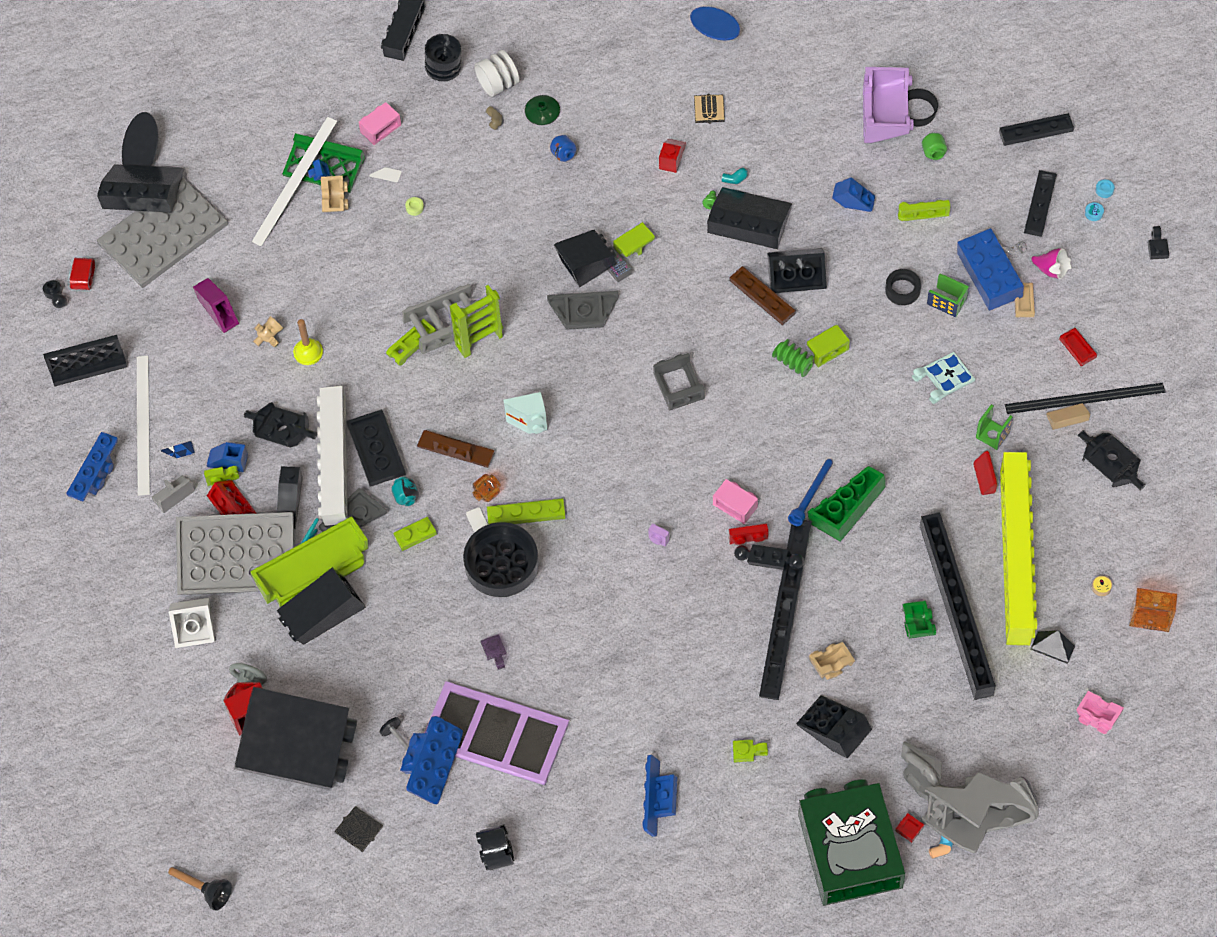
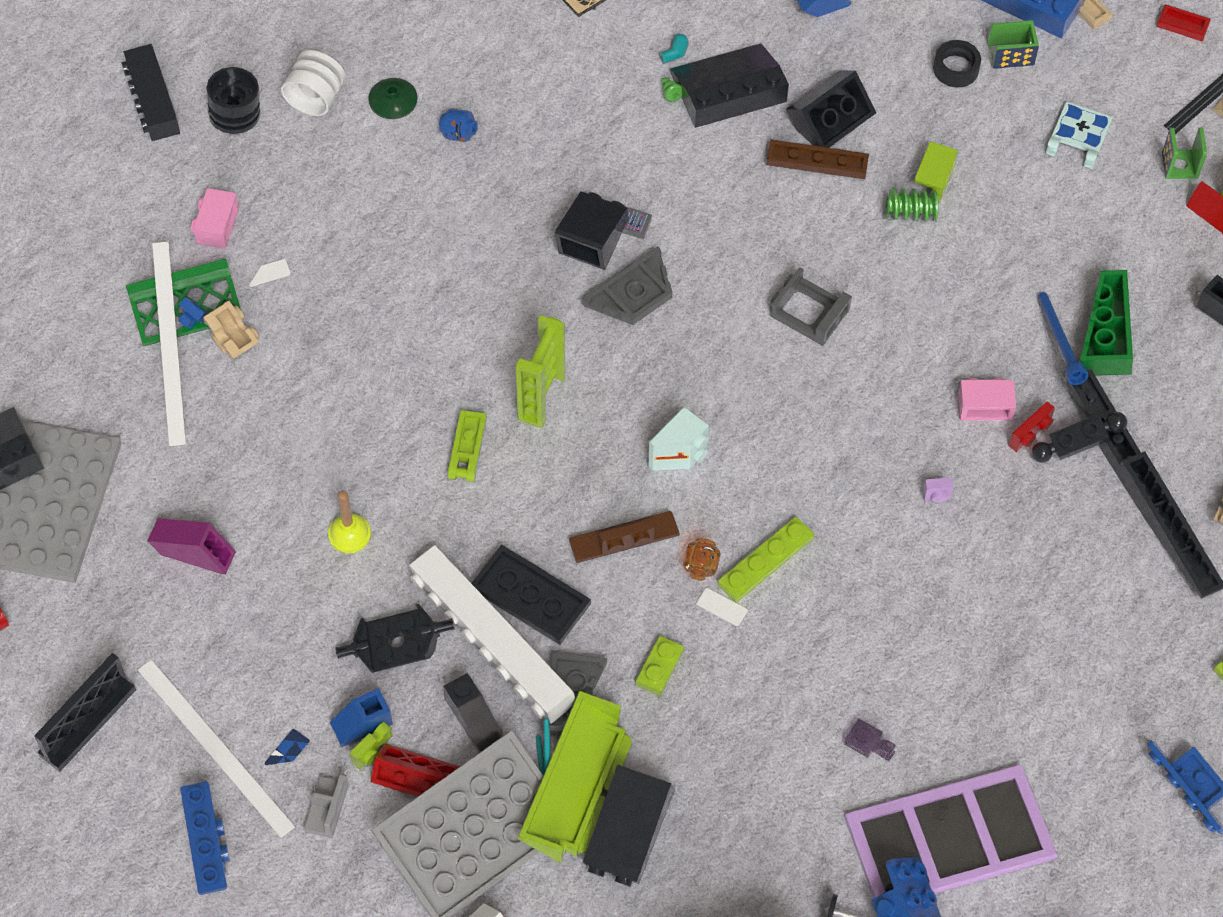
camera: 40 degrees left, 0 degrees up
tan piece [253,316,283,348] -> none
teal head [391,477,419,506] -> none
light grey fence [402,284,489,354] -> none
yellowish green tile [405,197,424,216] -> none
black wheel [463,522,539,597] -> none
dark tan arm [486,106,503,130] -> none
lime panel [613,222,655,257] -> none
red slope [659,139,686,173] -> none

